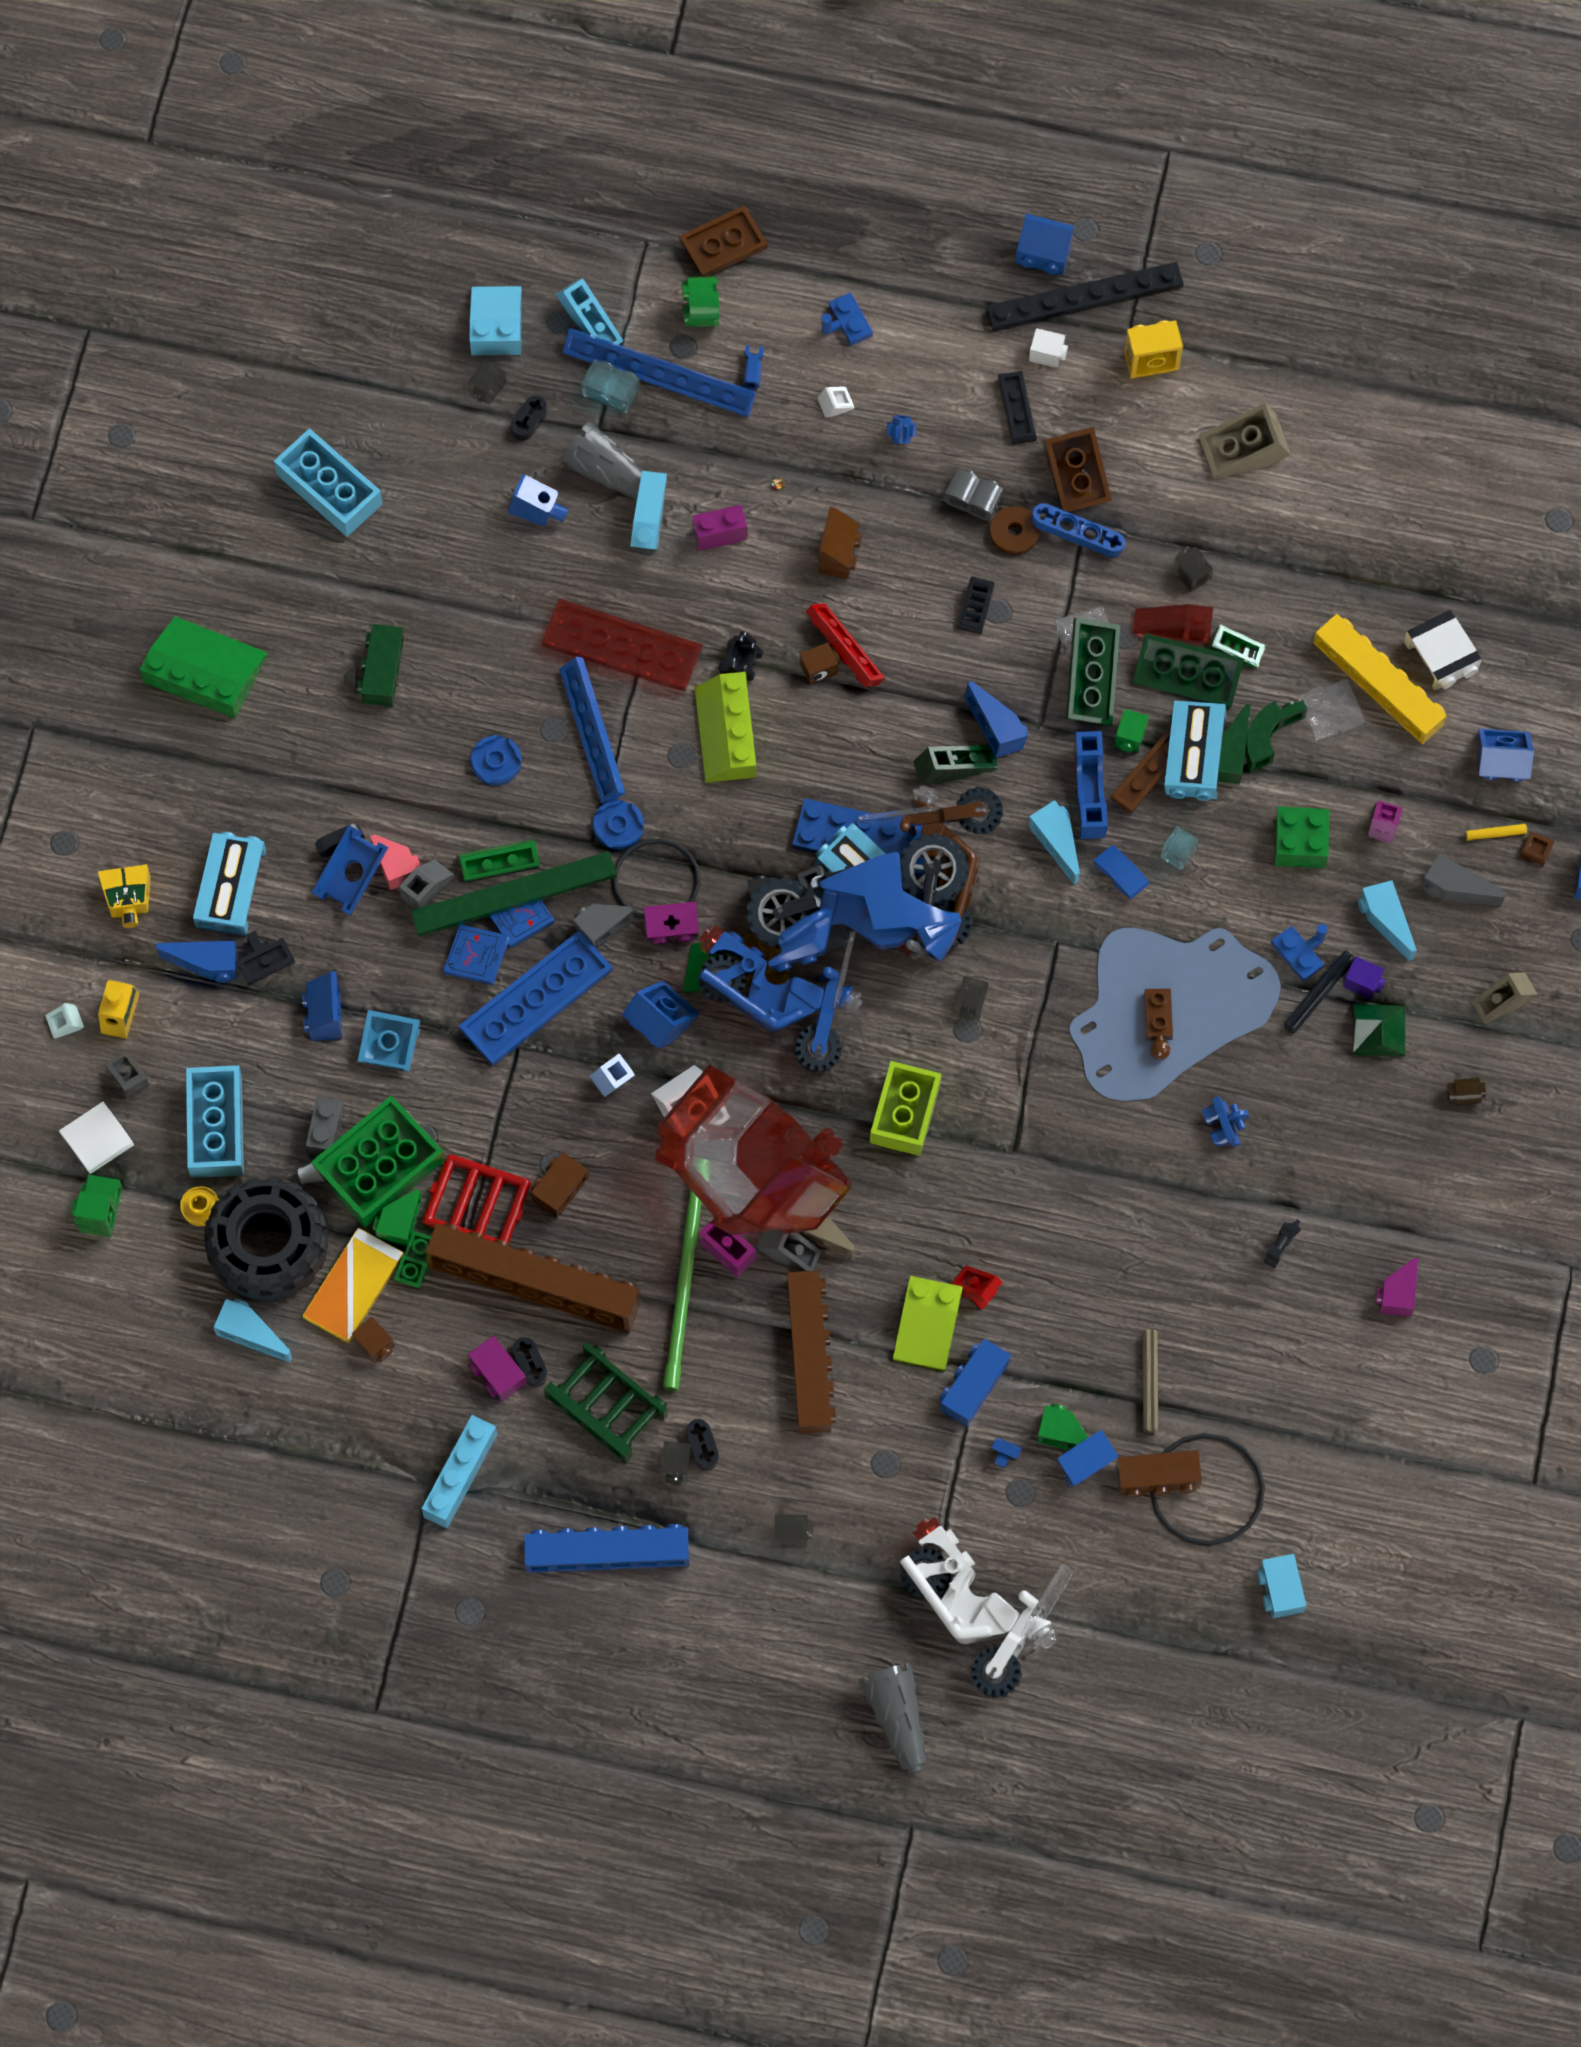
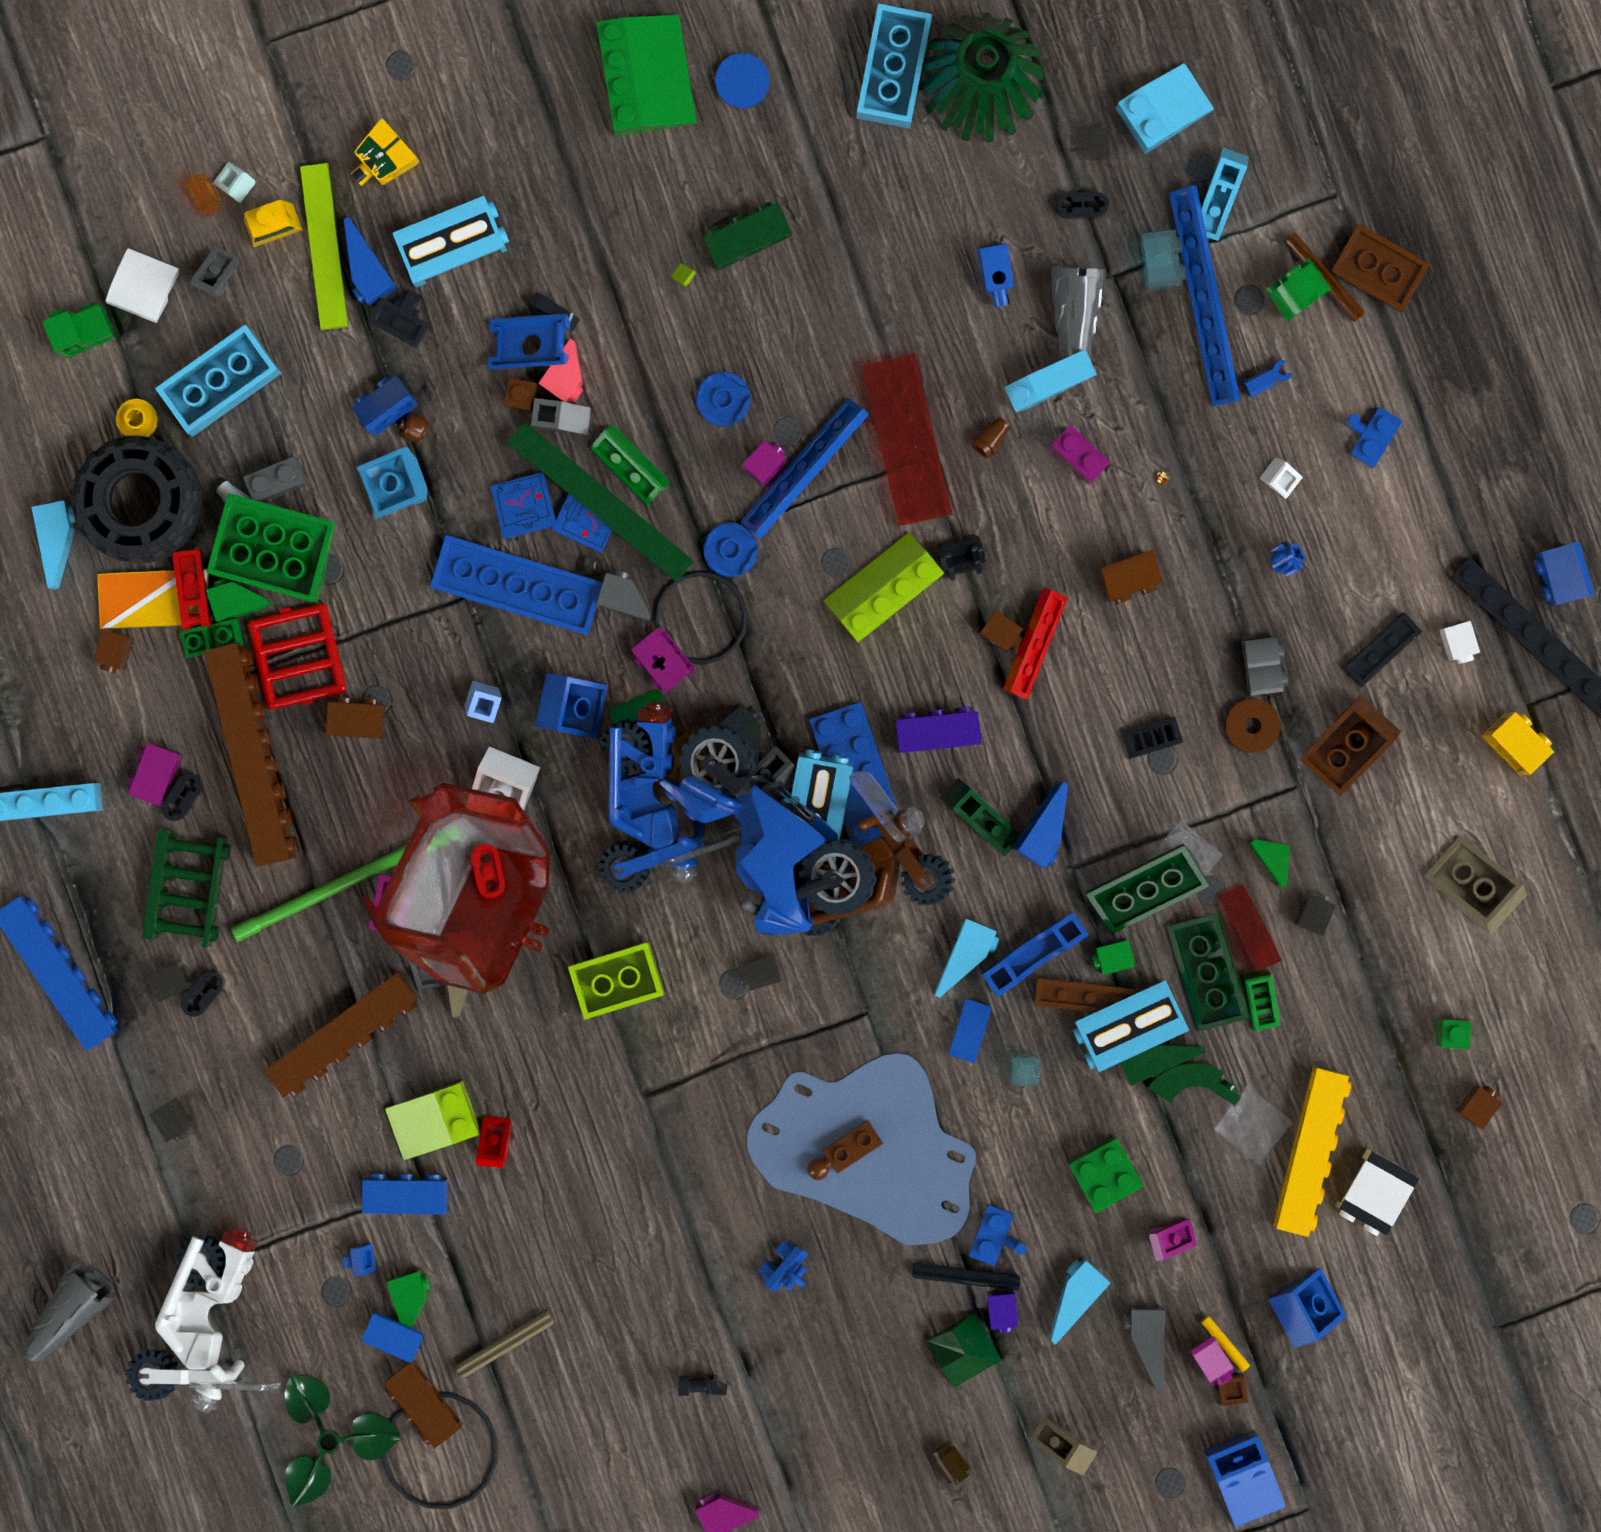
camera: 60 degrees right, 20 degrees up
blue beam [1031,503,1125,557] -> none
none -> red plate [172,549,211,629]
none -> clear orange brick [185,173,223,217]
none -> dark green plant [284,1374,401,1506]
none -> lime tile [300,163,349,331]
none -> reddish brown piece [398,413,428,442]
none -> red plate [471,844,505,899]
none -> reddish brown brick [504,377,539,414]
none -> lime piece [670,263,696,288]
none -> blue tile [715,53,770,109]
none -> magenta brick [742,440,786,488]
none -> dark purple brick [895,707,982,753]
none -> dark green plant [918,12,1045,143]
none -> reddish brown cone [971,417,1011,458]
none -> magenta slope [1190,1336,1235,1386]
none -> green slope [1247,839,1290,888]
none -> reddish brown axle [1284,233,1364,322]
none -> green brick [1436,1018,1471,1049]
none -> reddish brown brick [1455,1084,1502,1130]

